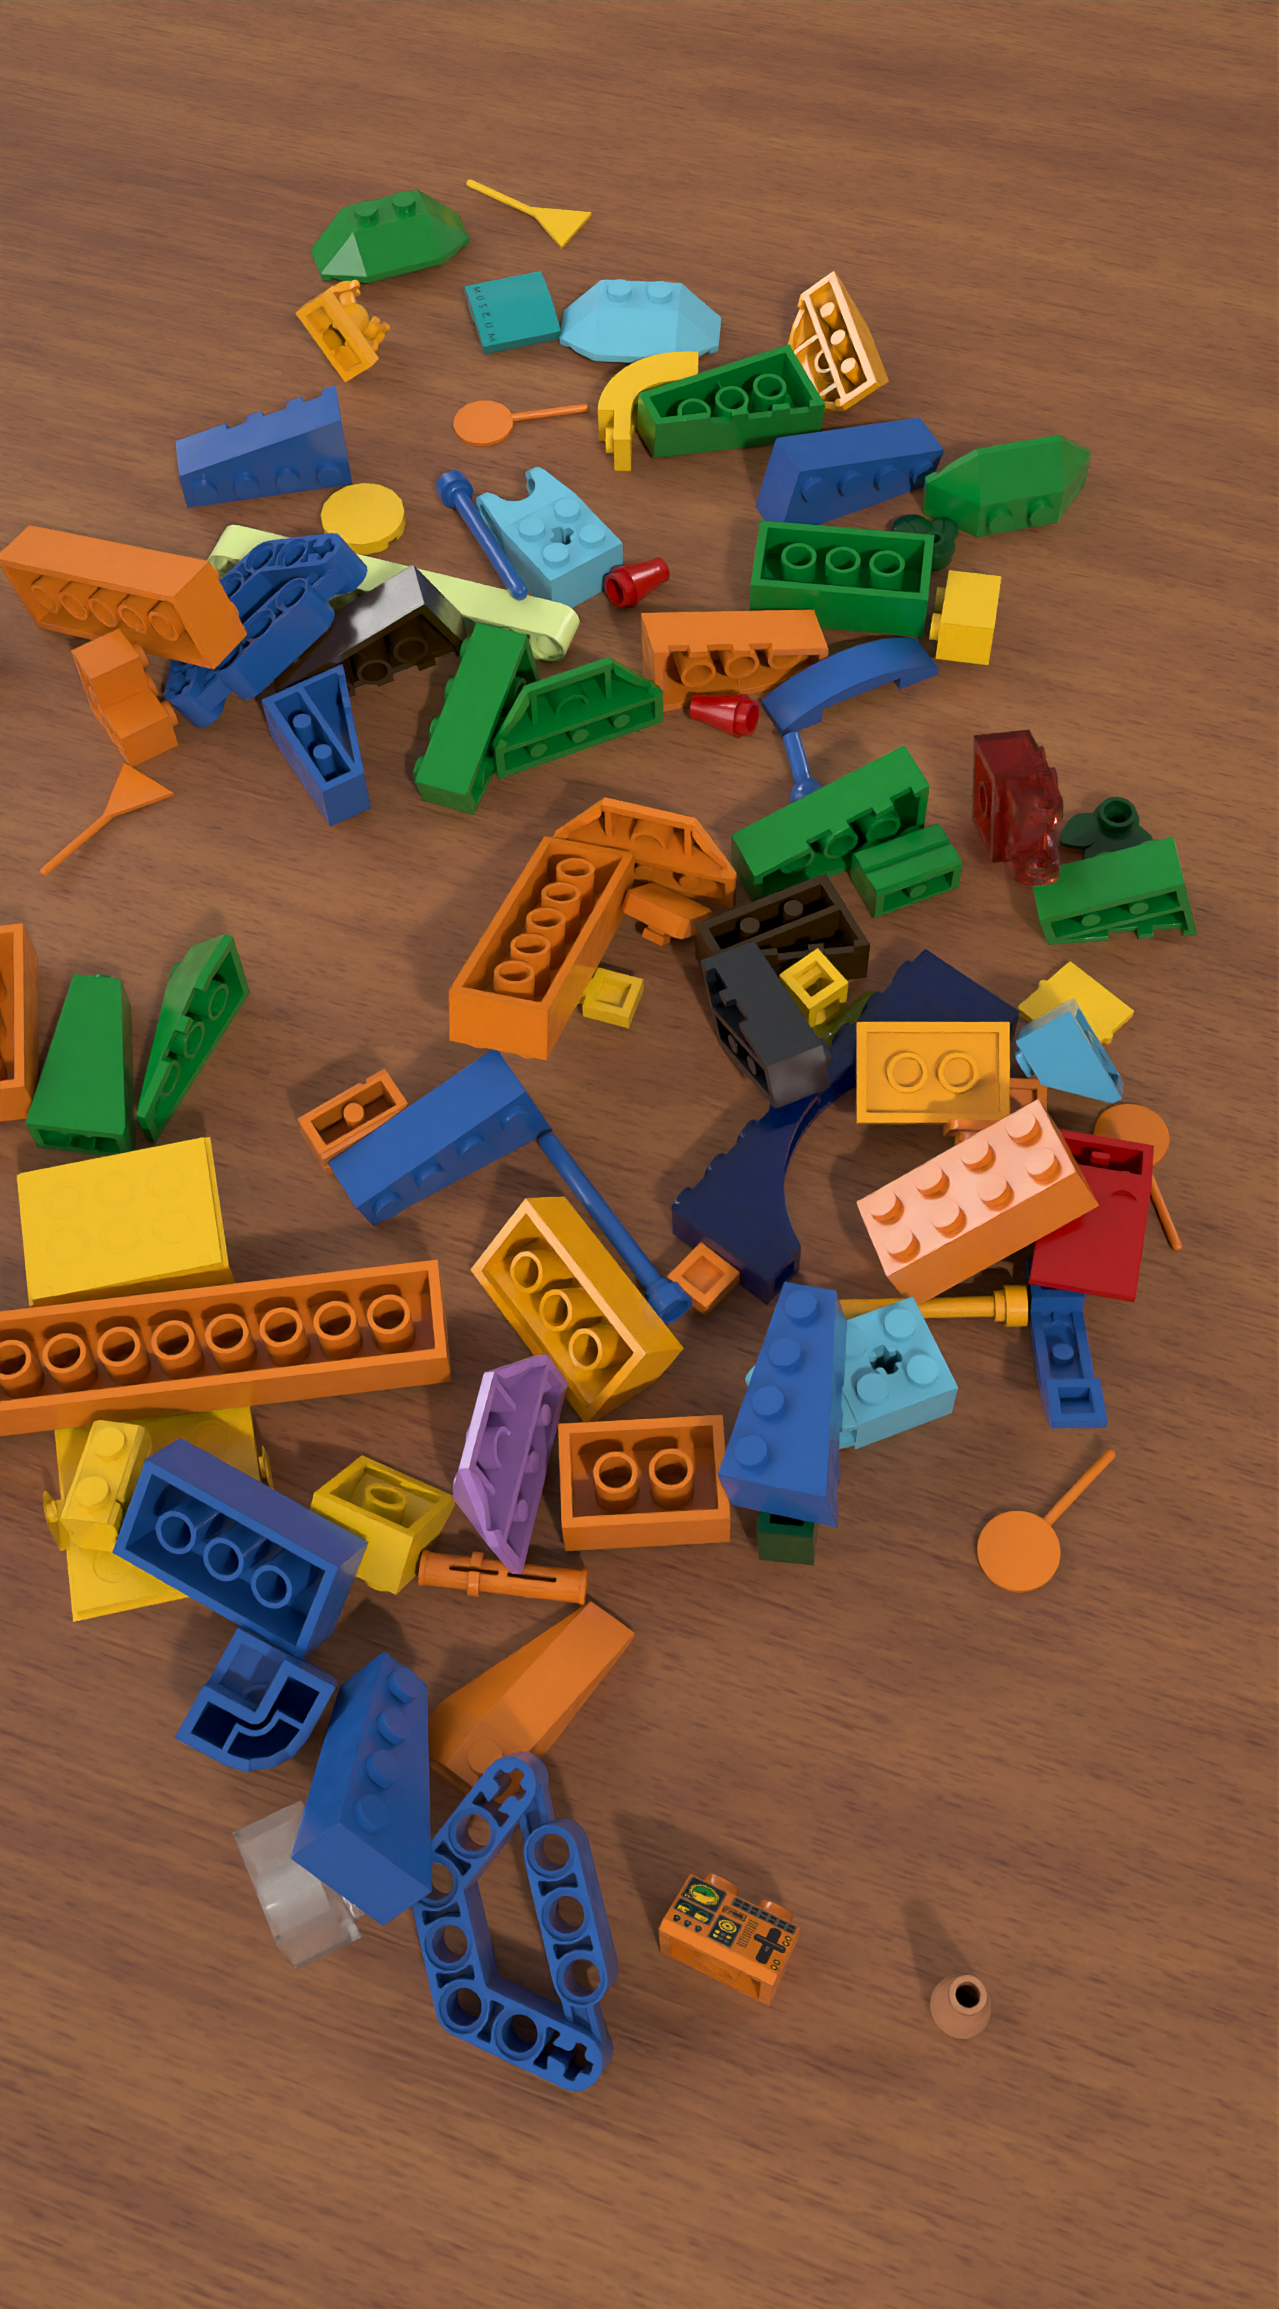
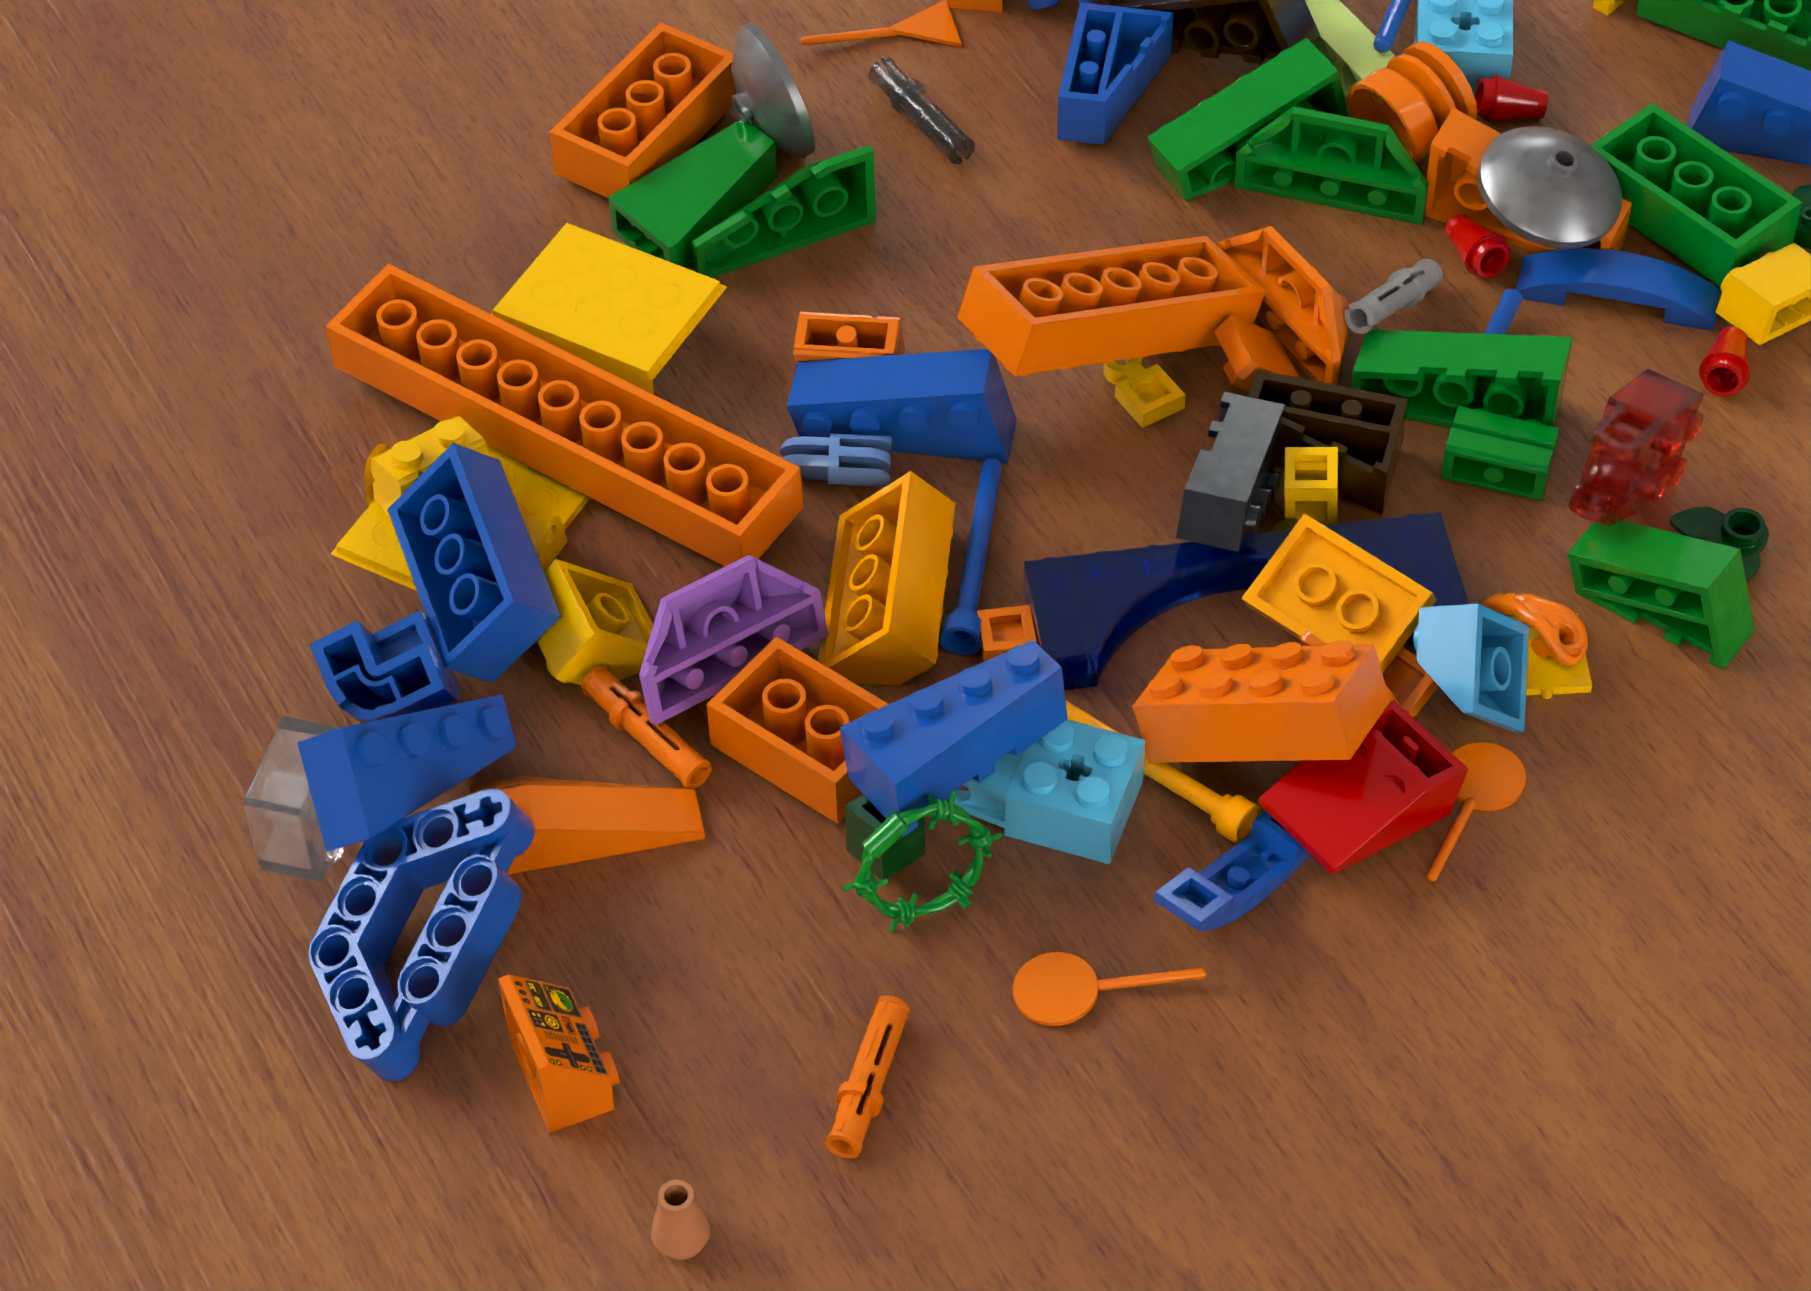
camera: 40 degrees right, 10 degrees down
none -> flat silver dish [731,23,815,158]
none -> medium blue arm [779,433,892,487]
none -> orange pin [824,995,911,1159]
none -> green piece [842,790,1003,932]
none -> clear smoke pin [869,57,975,164]
none -> light grey pin [1344,258,1443,334]
none -> orange wheel [1348,41,1477,165]
none -> flat silver dish [1477,126,1622,249]
none -> orange piece [1481,592,1588,667]
none -> red cone [1699,327,1750,397]

